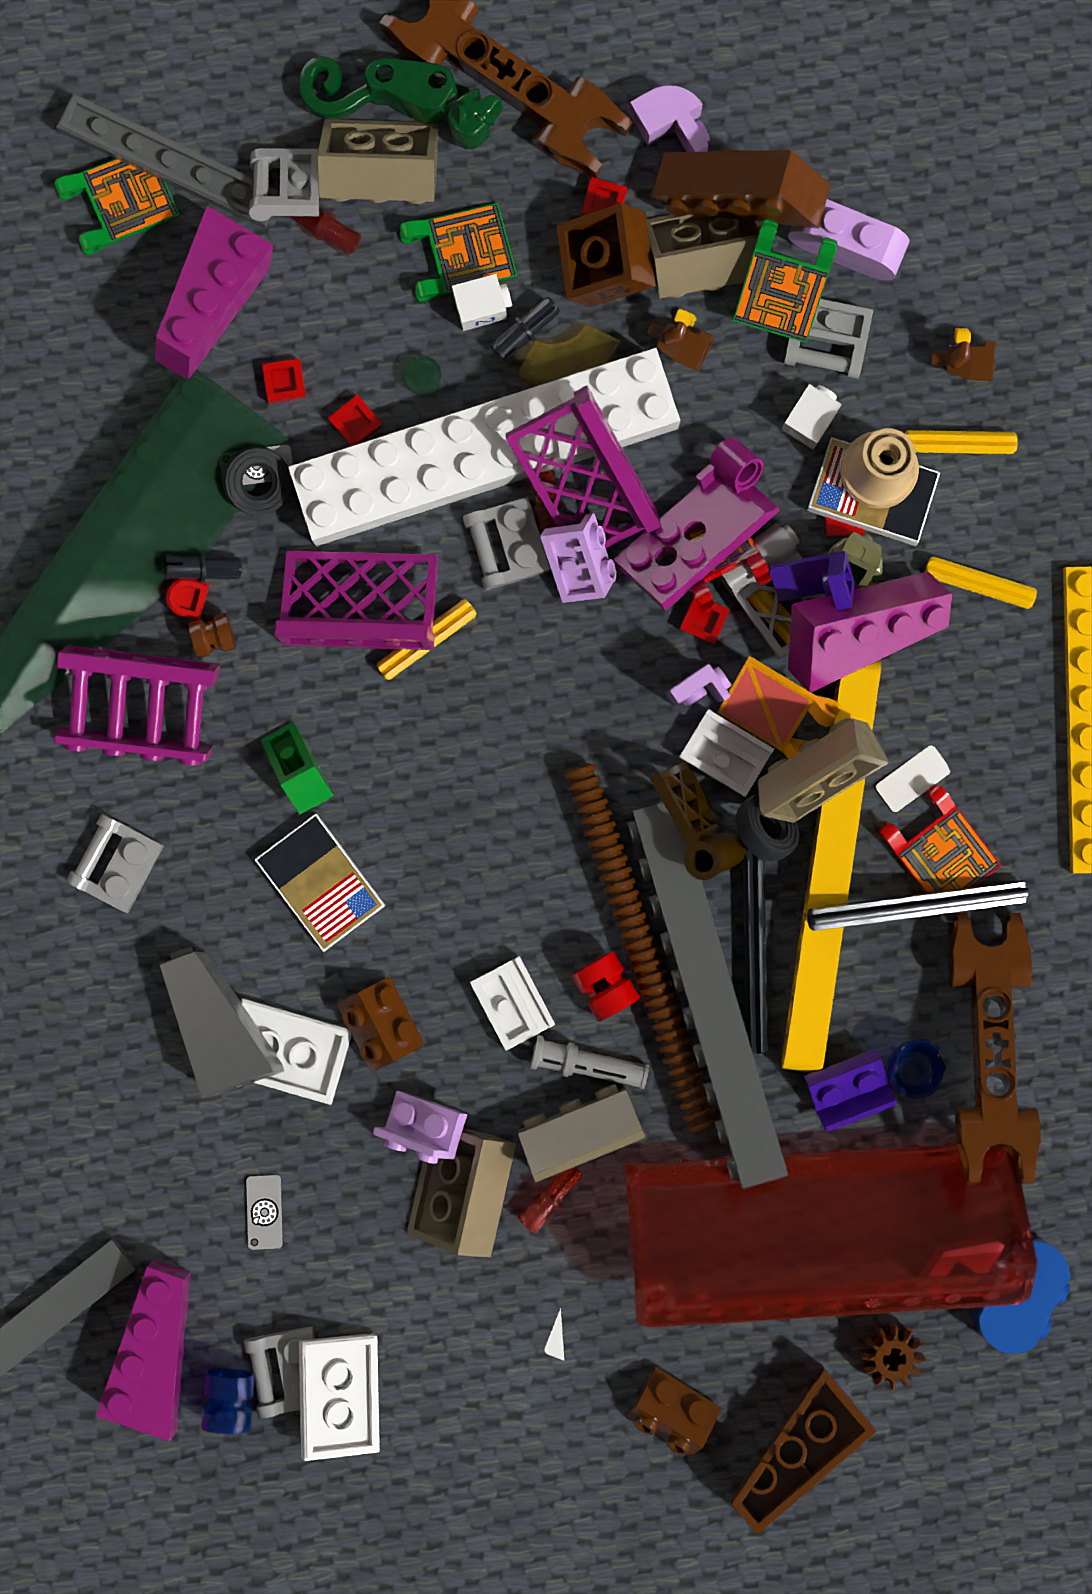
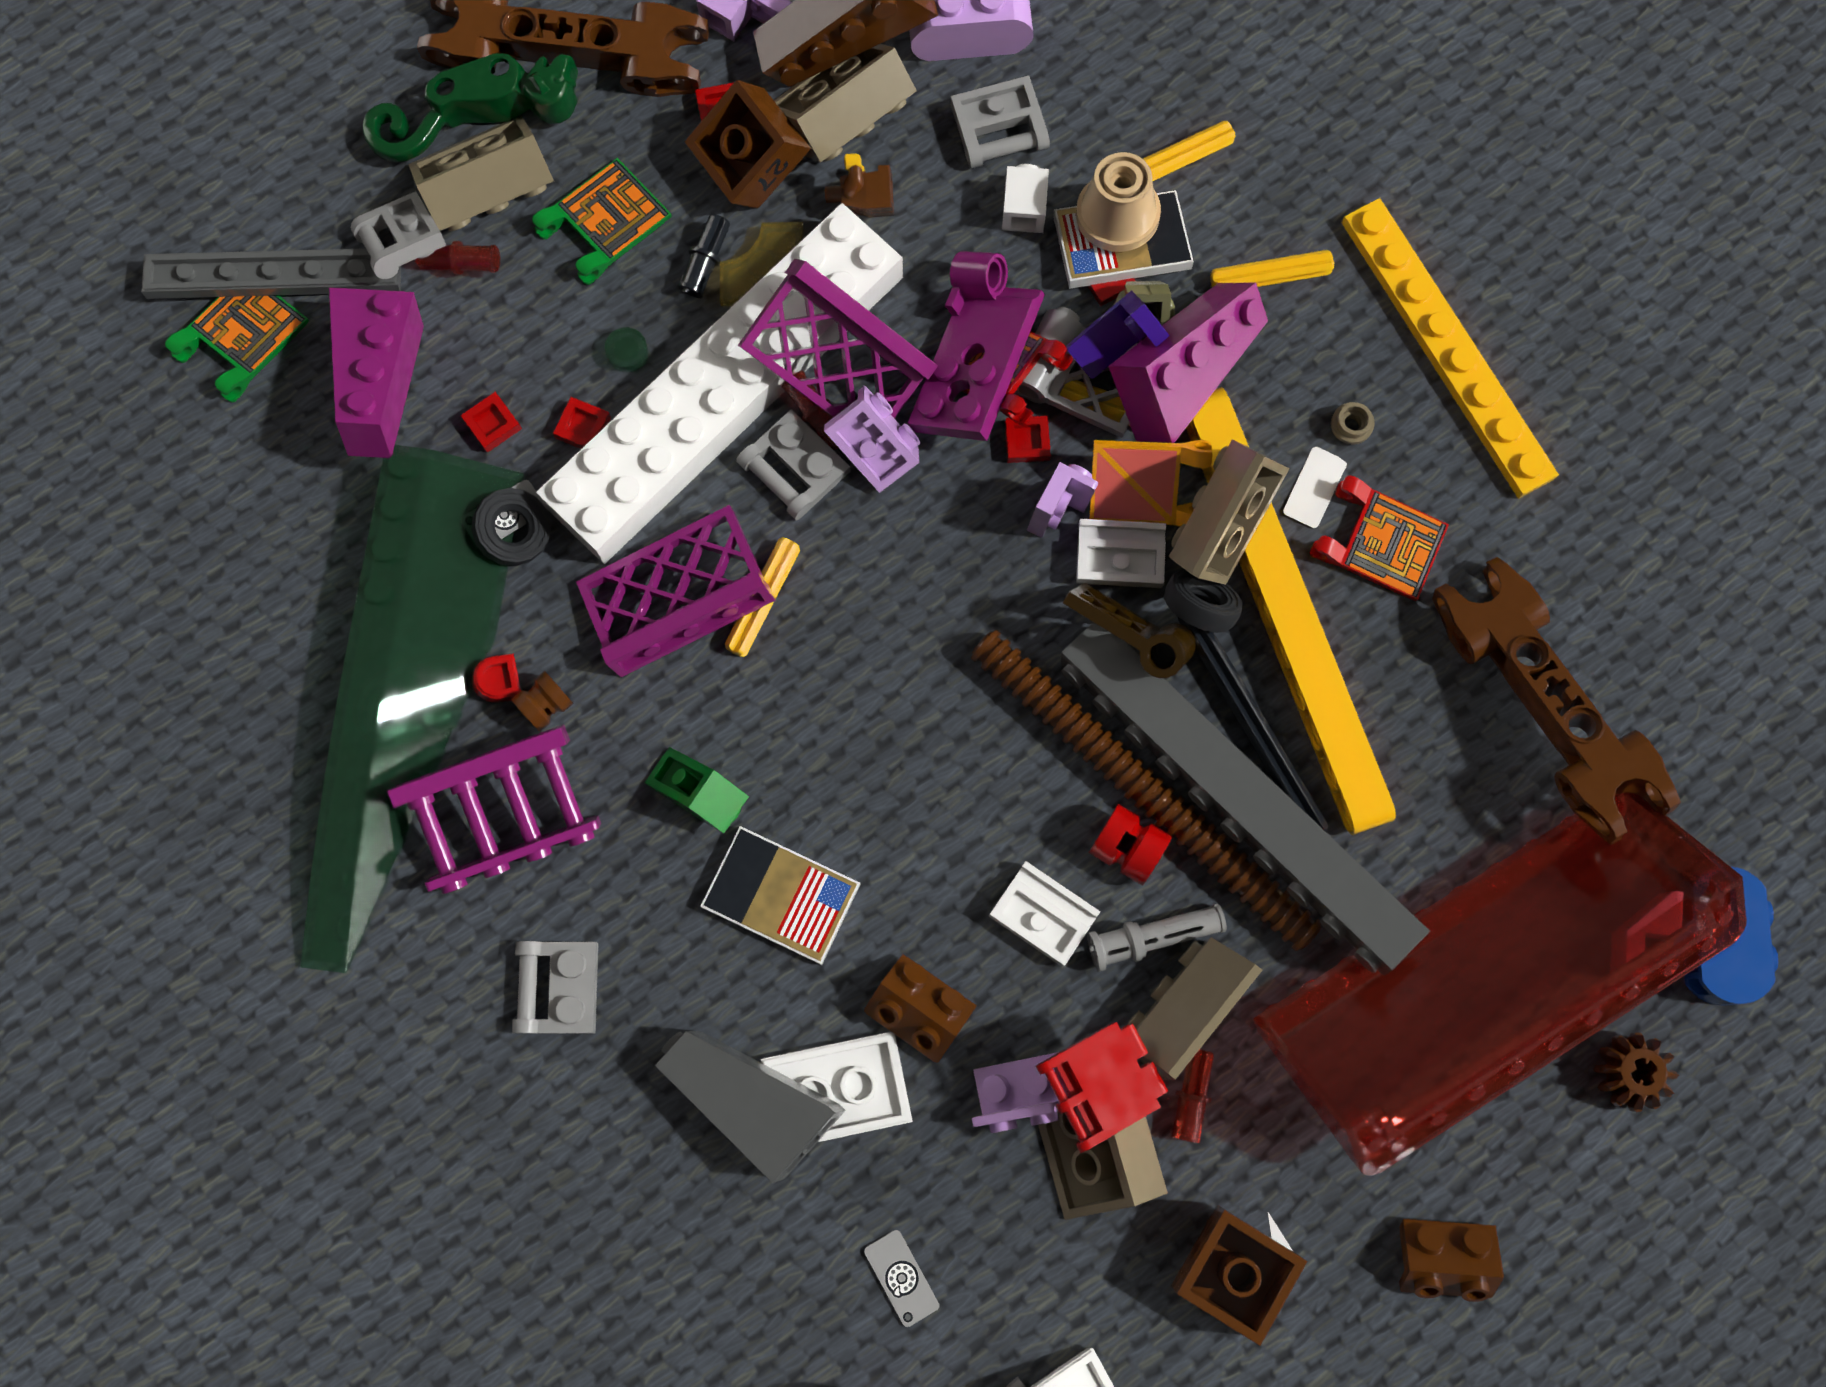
camera: 30 degrees left, 10 degrees down
black axle [164,552,242,583] -> none
white brick [452,274,512,331] -> none
reddish brown wedge [732,1366,877,1535] -> none
flag [733,219,838,343] -> none
dark purple bracket [804,1049,897,1132] -> none
axle [807,880,1029,931] -> none
clear blue hair [887,1039,947,1099] -> none
reddish brown piece [931,328,996,381] -> none
none -> red plate [1036,1022,1168,1153]
none -> reddish brown brick [1171,1205,1308,1346]
none -> dark tan plate [1331,402,1375,445]

